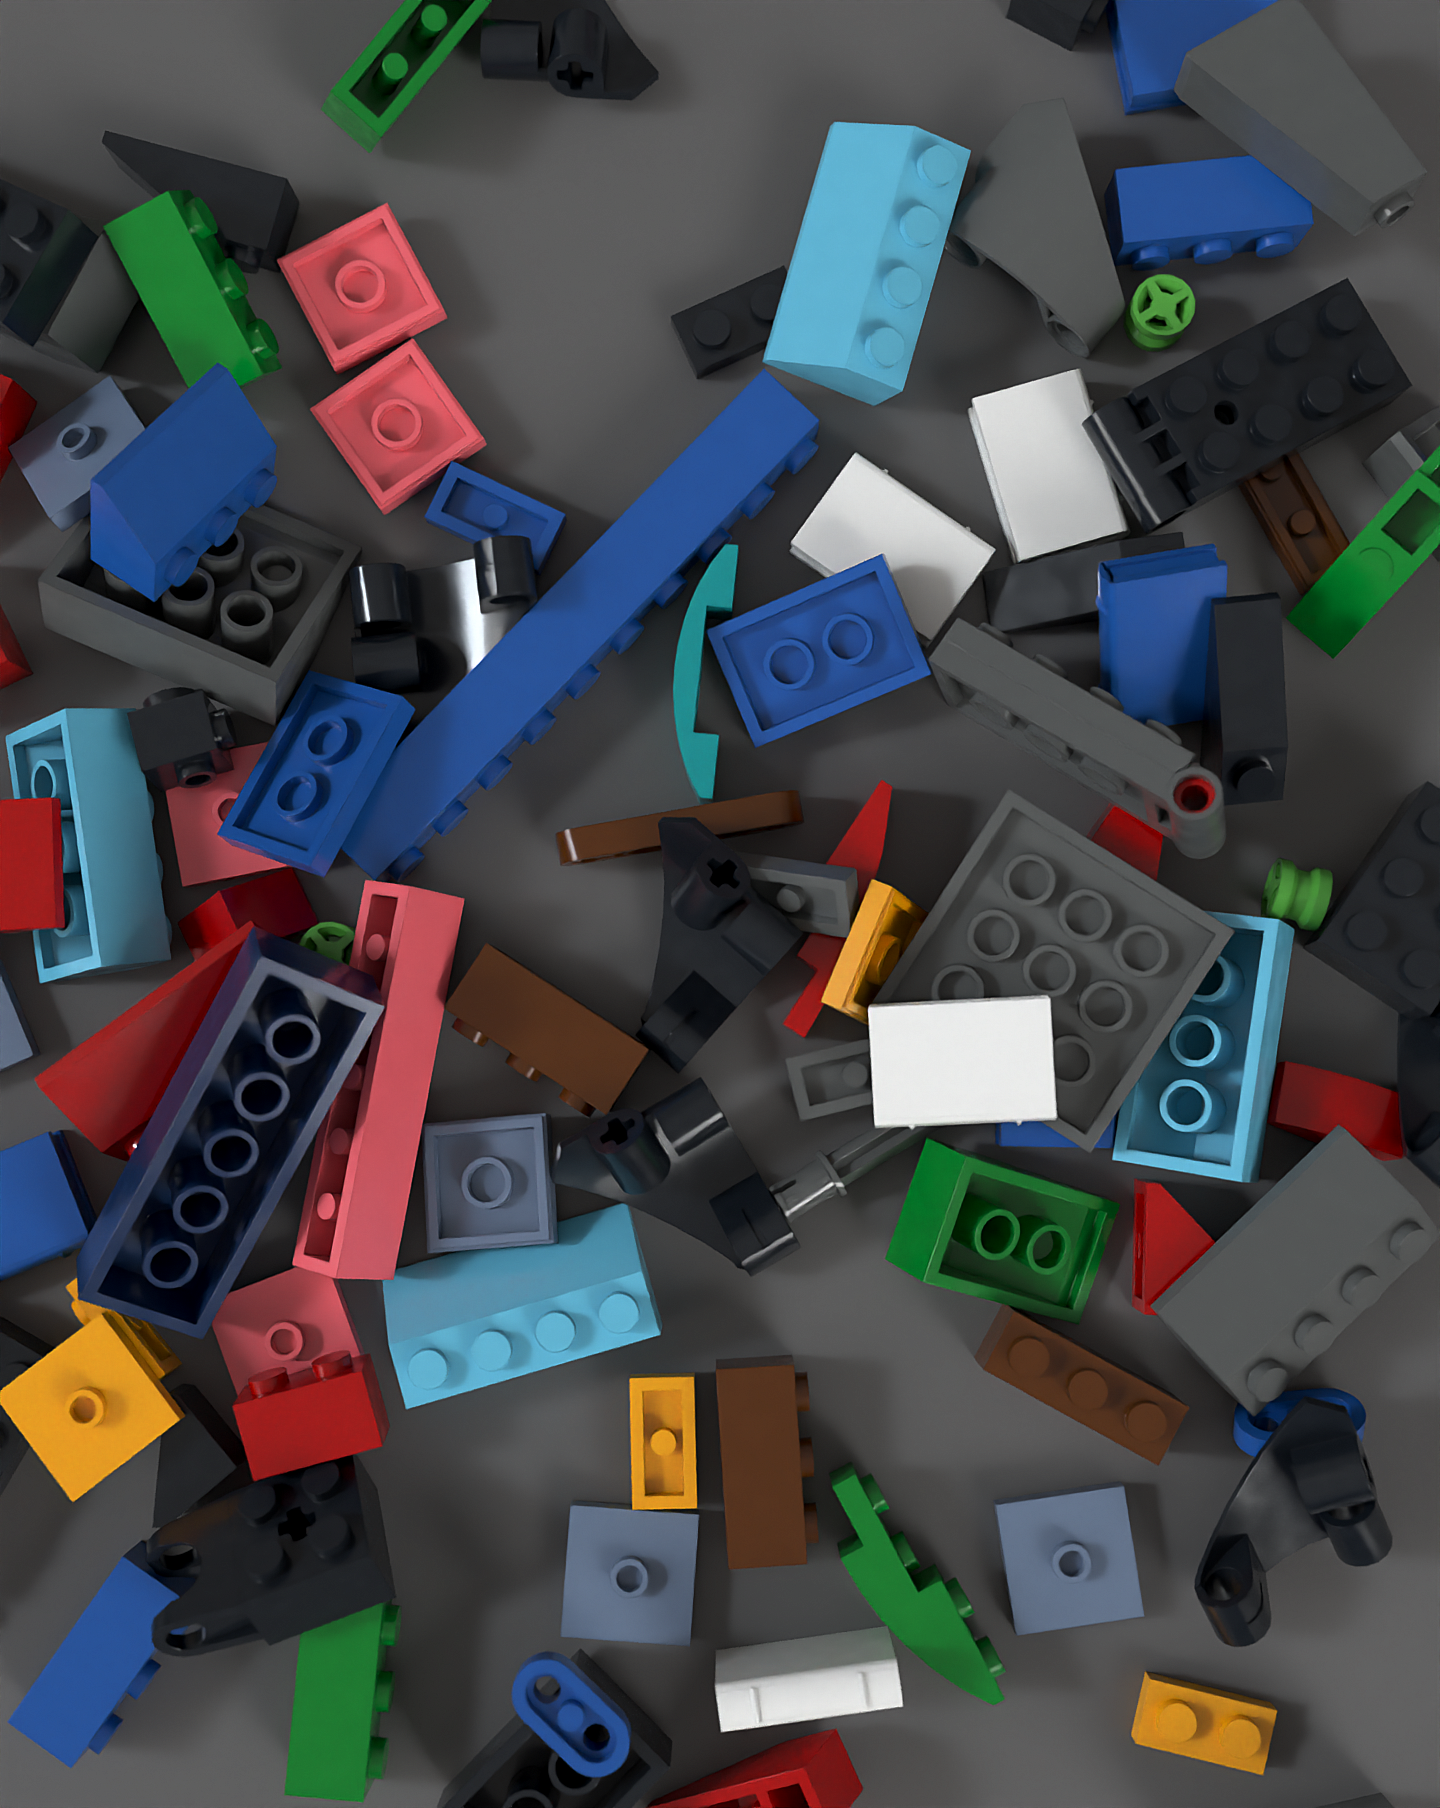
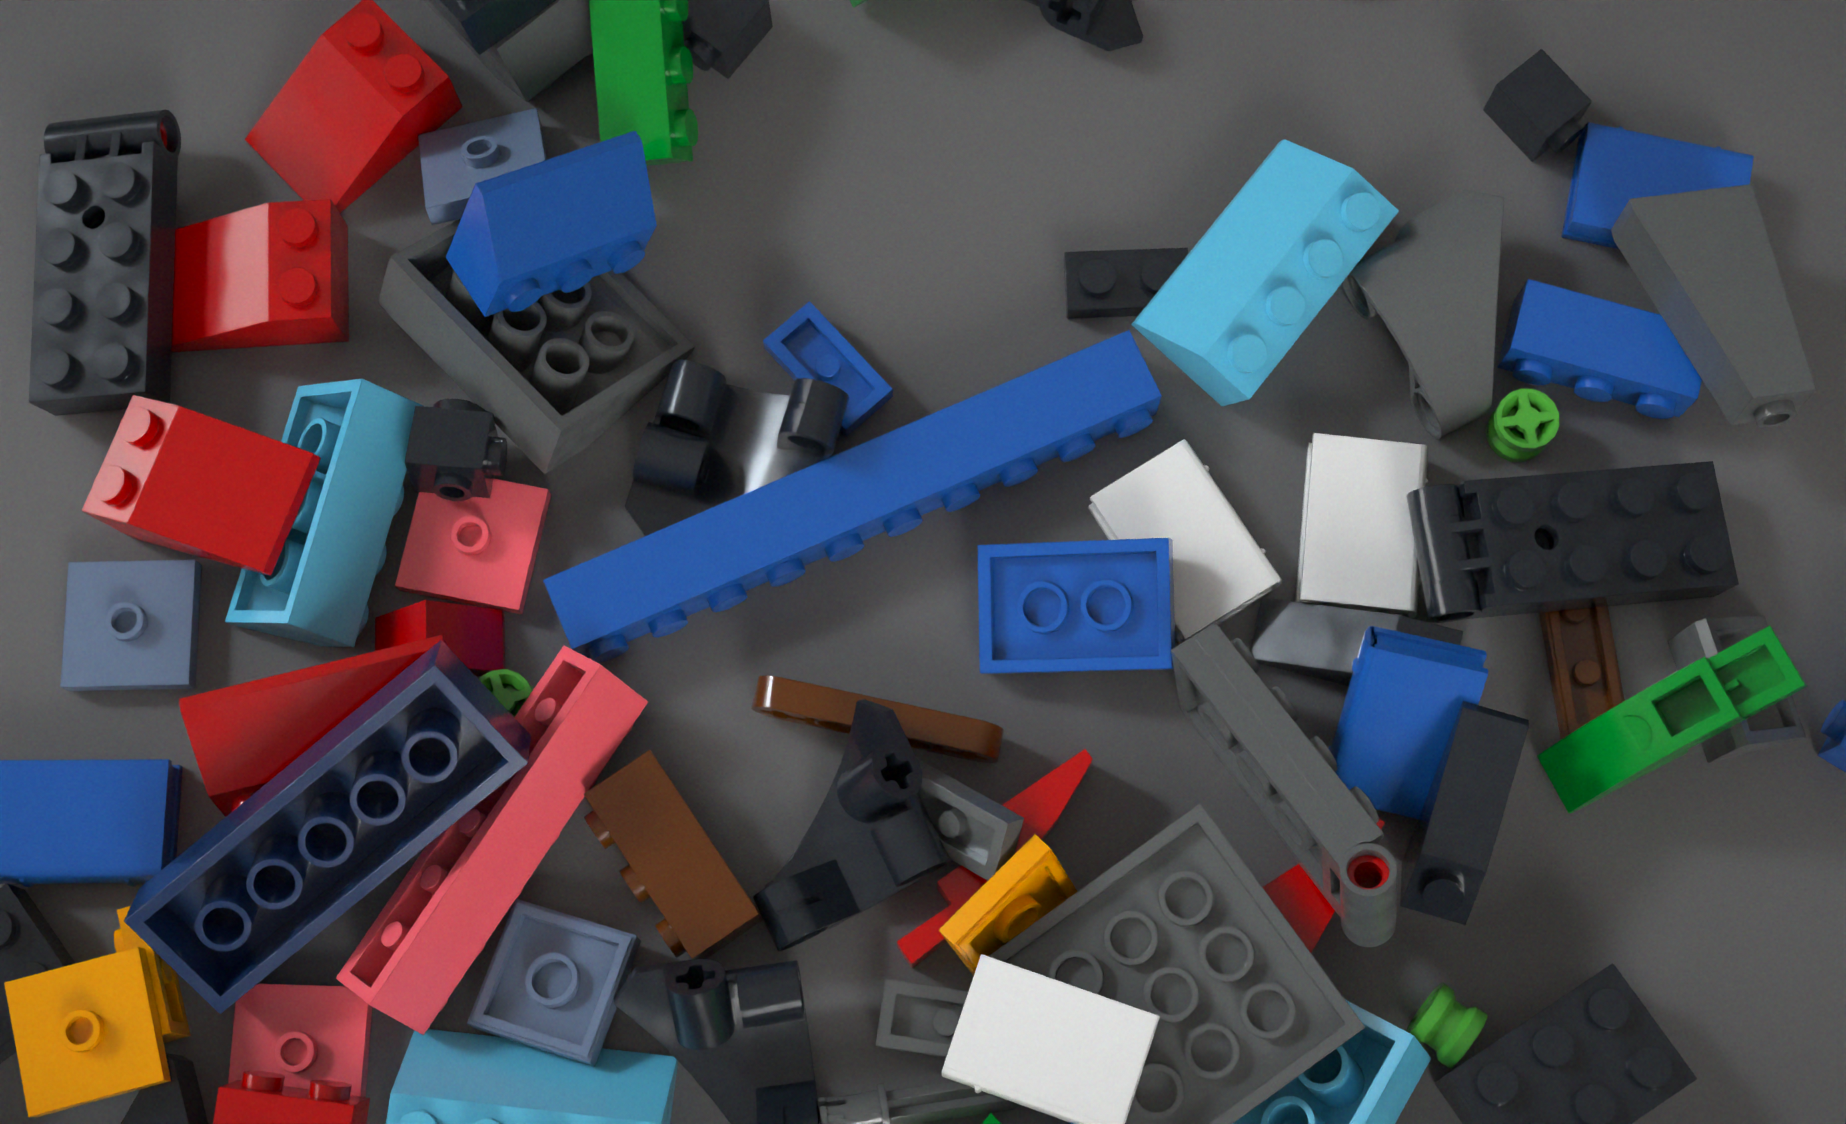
camera: 20 degrees right, 10 degrees down
blue plate [217,670,416,877] -> none
coral plate [277,203,447,375] -> none
coral plate [310,338,487,516] -> none
teal slope [673,544,739,805] -> none

